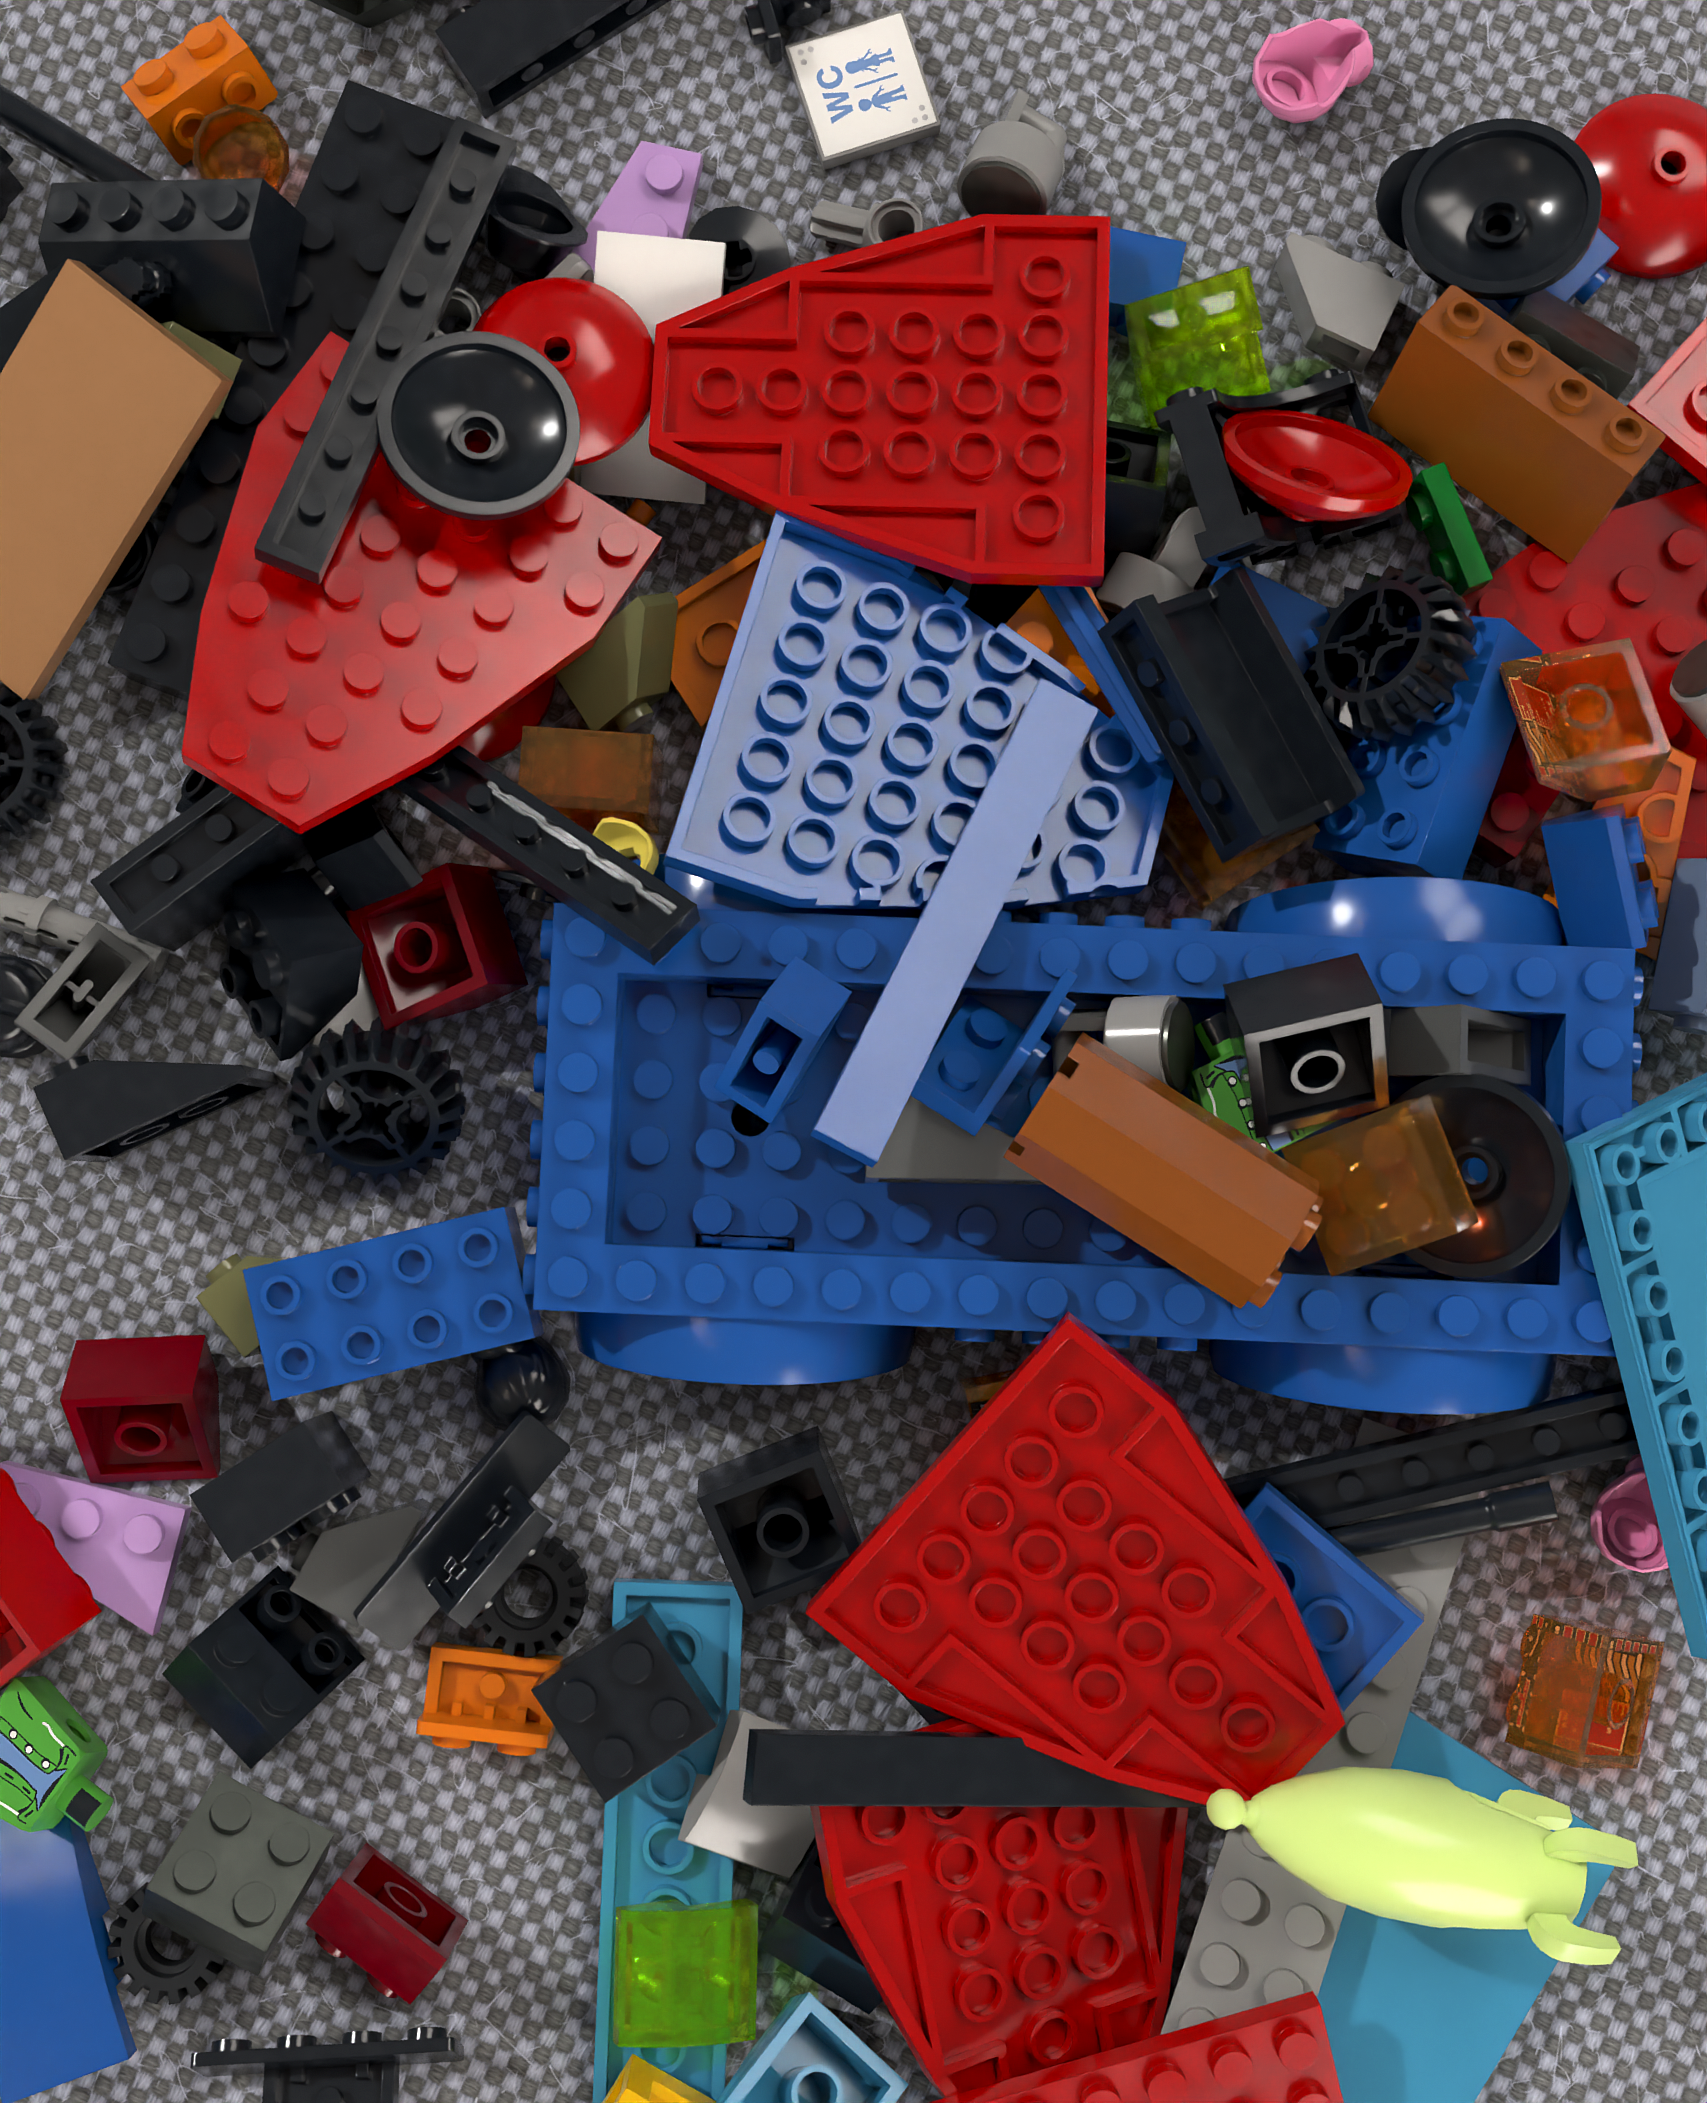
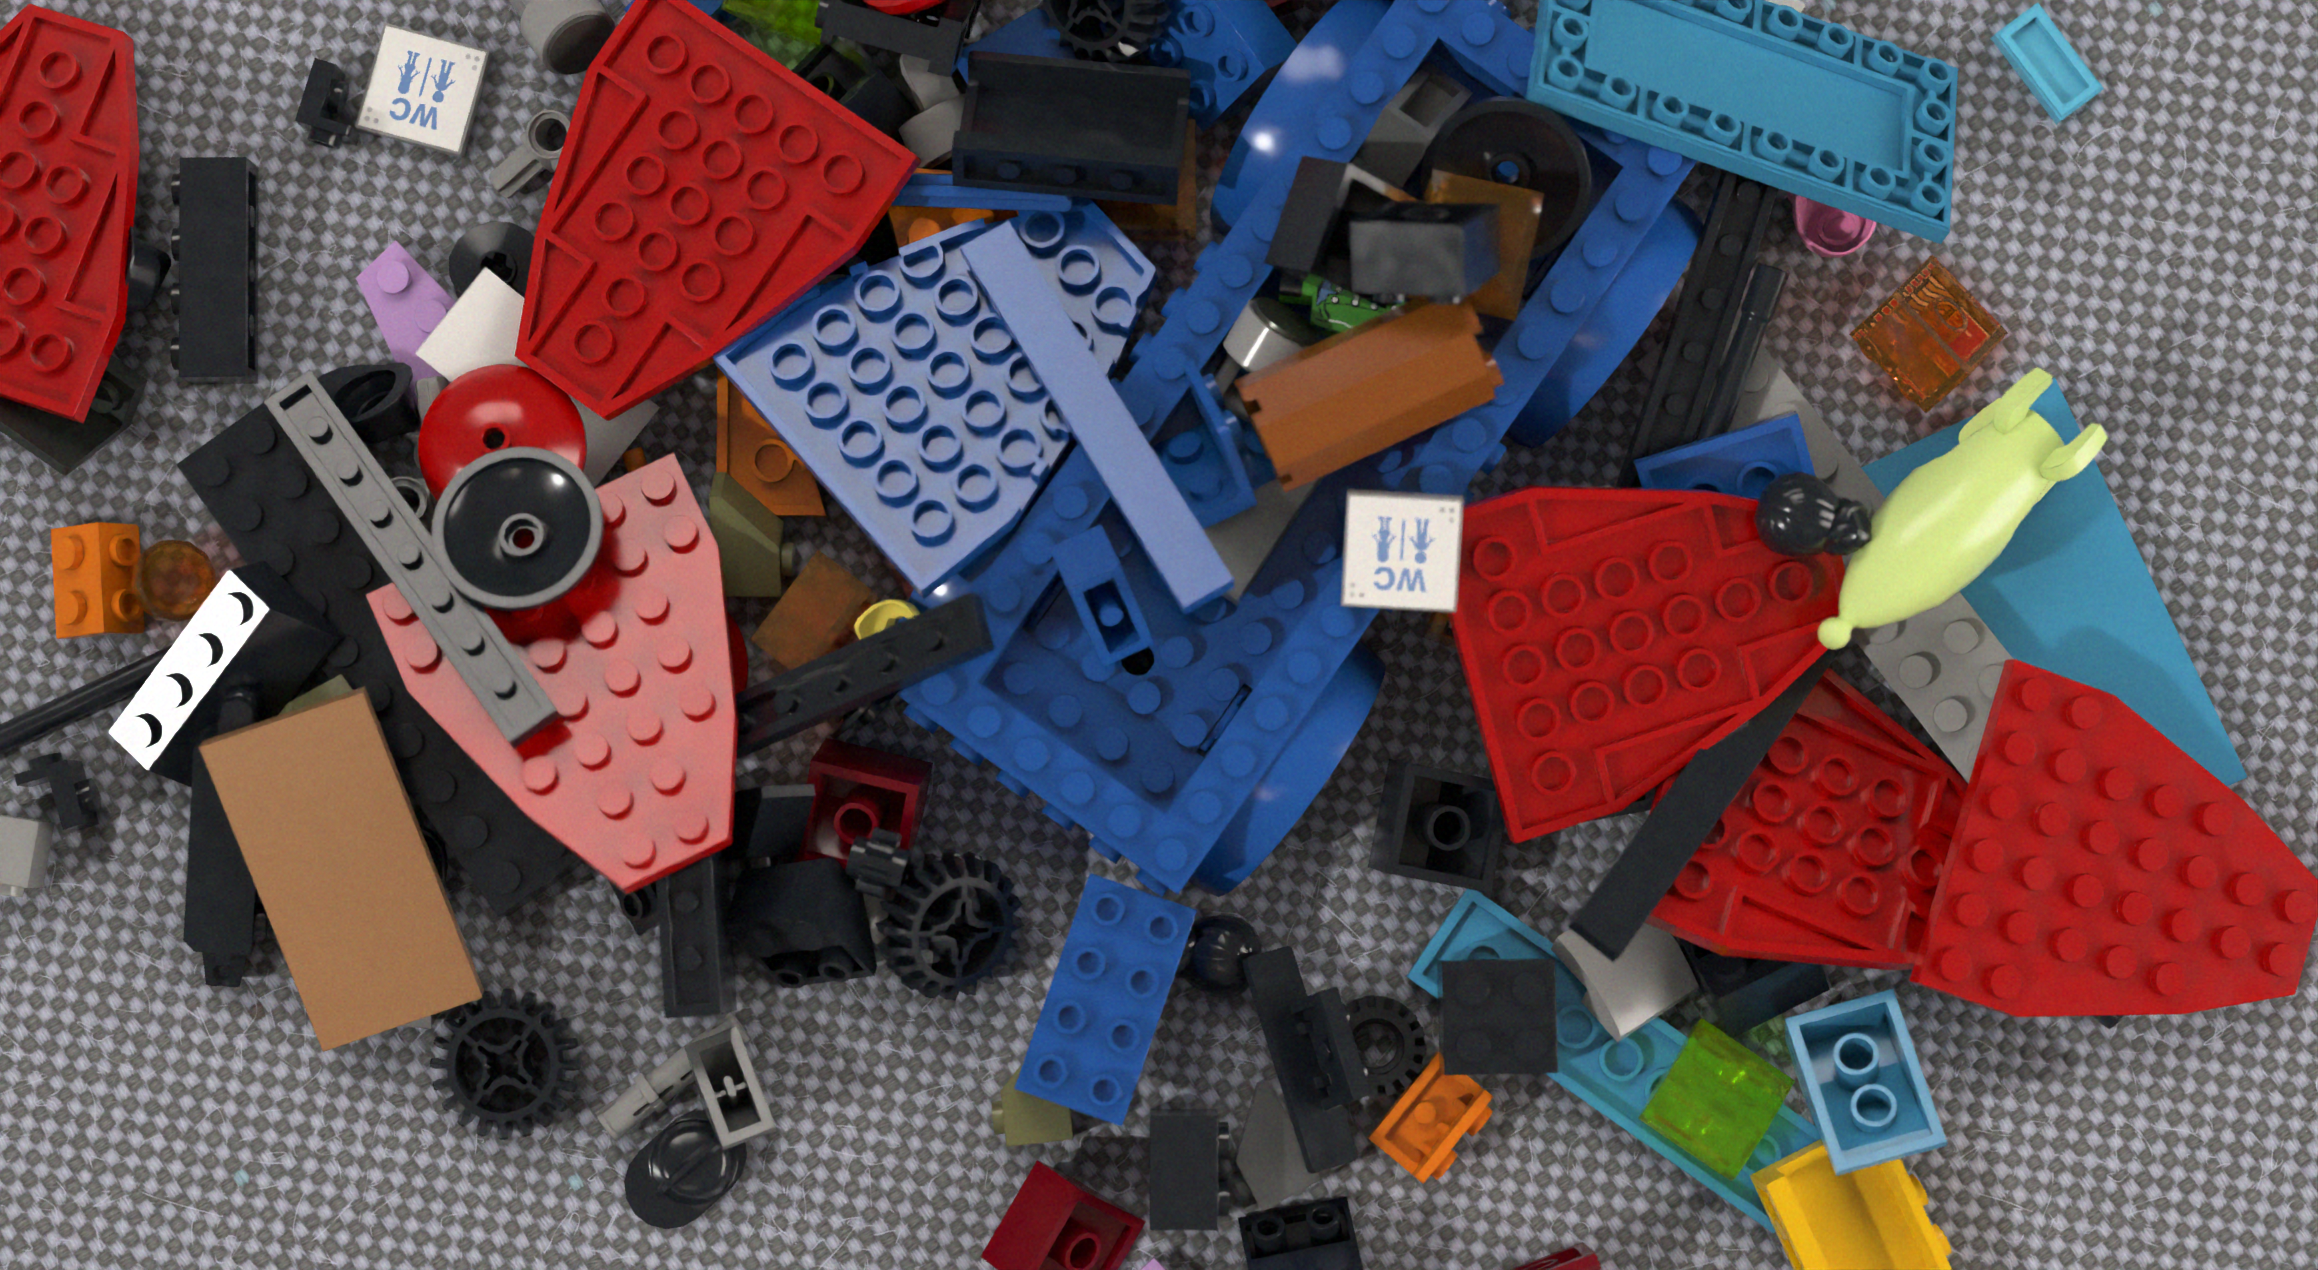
camera: 60 degrees left, 0 degrees up
black slope [33,1055,278,1163] -> none
none -> black gear [845,827,912,899]
none -> white tile [1341,489,1463,612]
none -> black brick [1351,200,1501,305]
none -> black hair [1754,472,1872,557]

